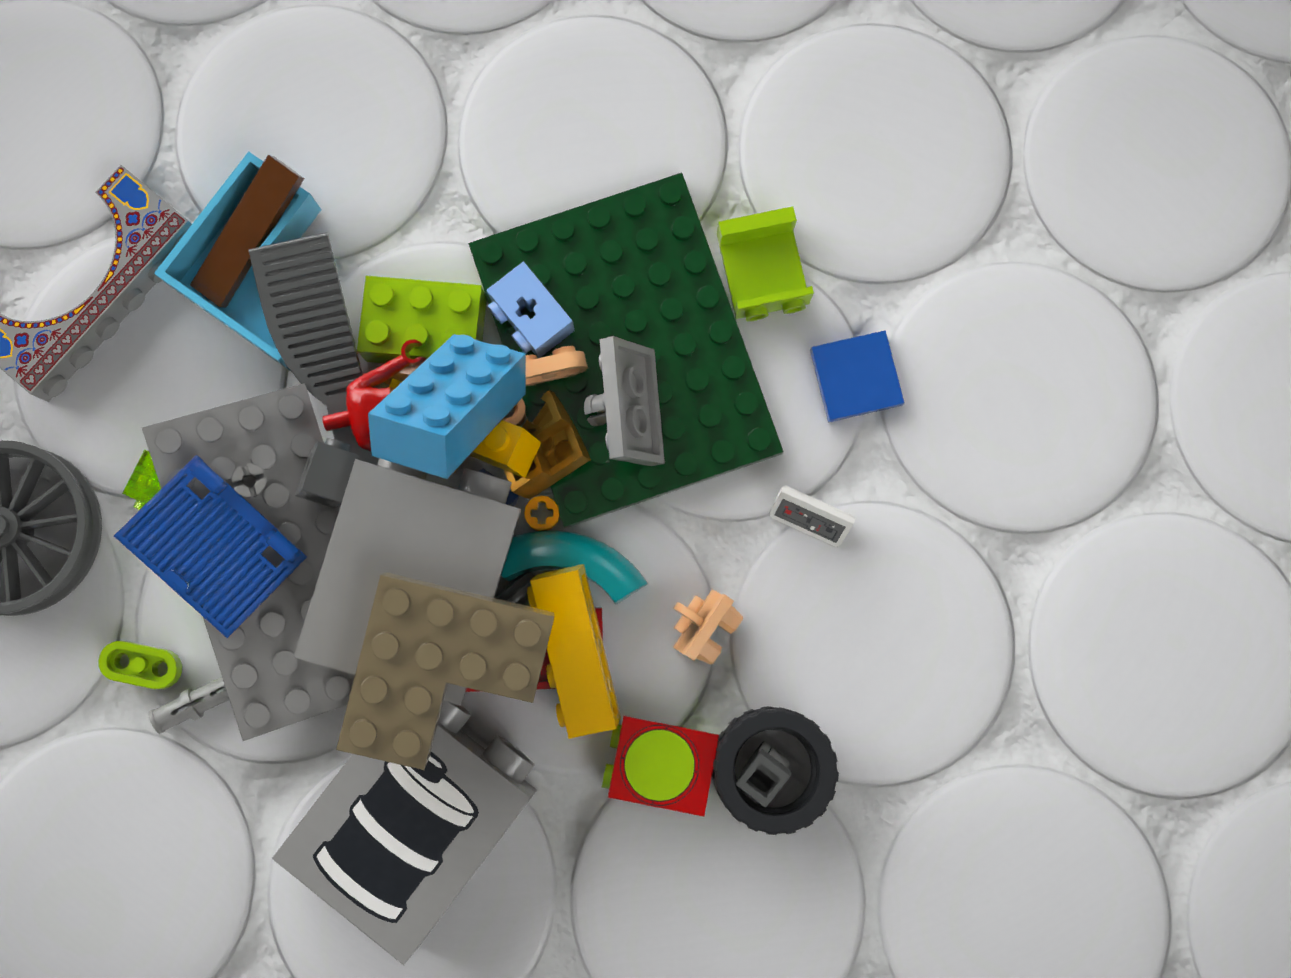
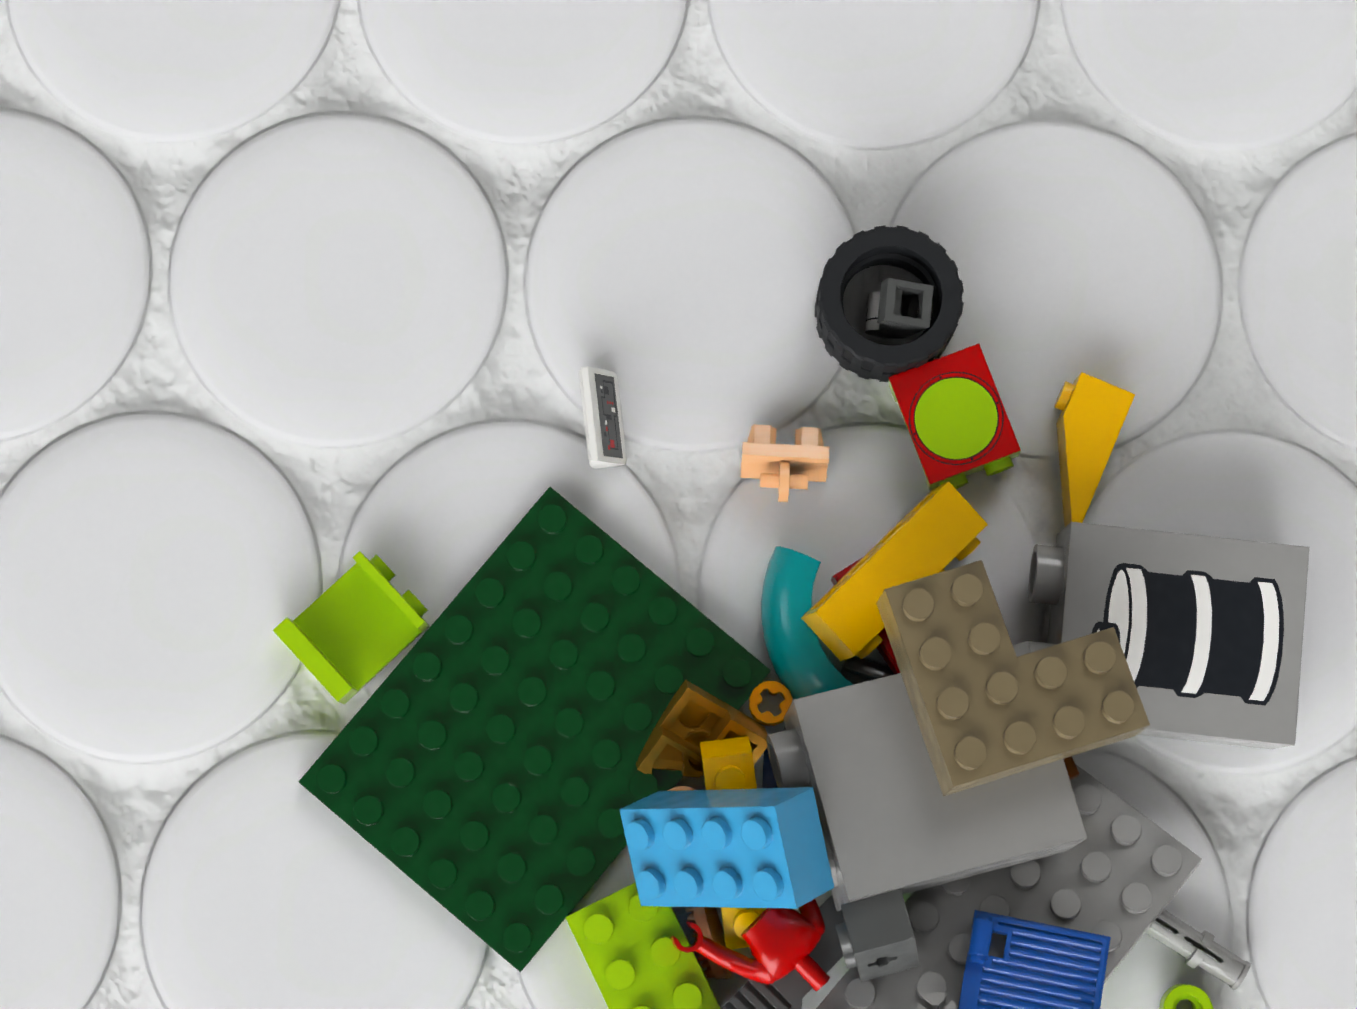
camera: 120 degrees left, 0 degrees up
light blue brick [487,261,575,358] -> none
light nougat plate [526,346,588,386] -> none
light grey plate [584,336,665,466] -> none
blue tile [810,330,904,423] -> none
none -> yellow slope [1054,372,1135,528]

